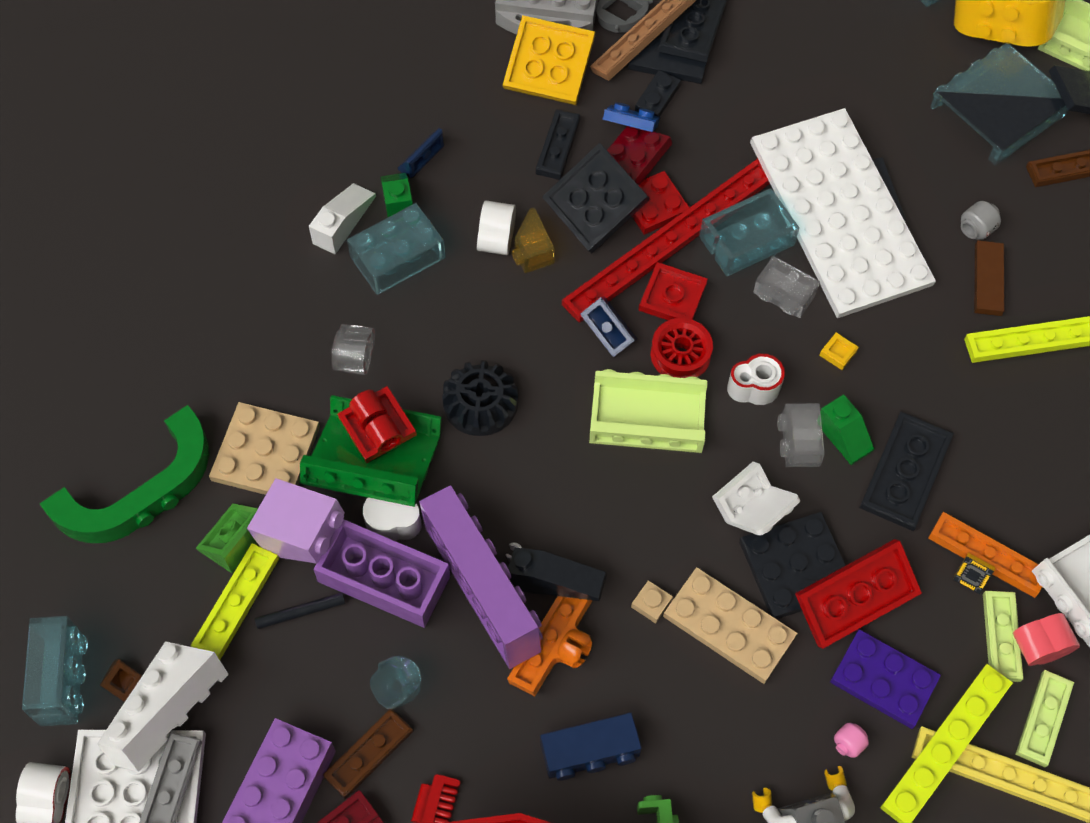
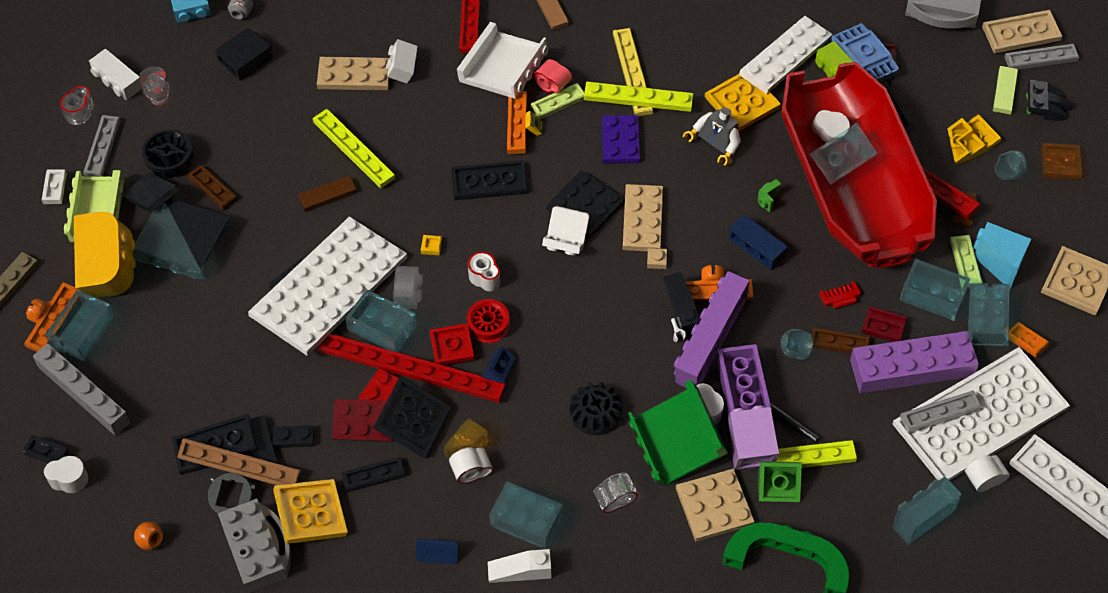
camera: 120 degrees left, 5 degrees down
white wedge [97,641,229,772] -> none
reddish brown slope [100,659,142,702] -> none
red plate [337,386,417,463] -> none
green slope [380,173,414,222] -> none
yellowish green panel [589,369,708,453] -> none
blue plate [603,102,660,132] -> none
clear brick [777,403,825,467] -> none
red plate [795,539,922,649] -> none
green slope [816,394,874,465] -> none
bright pink piece [834,723,869,758] -> none
light grey head [961,201,1001,240] -> none
yellowish green tile [1015,670,1074,767] -> none

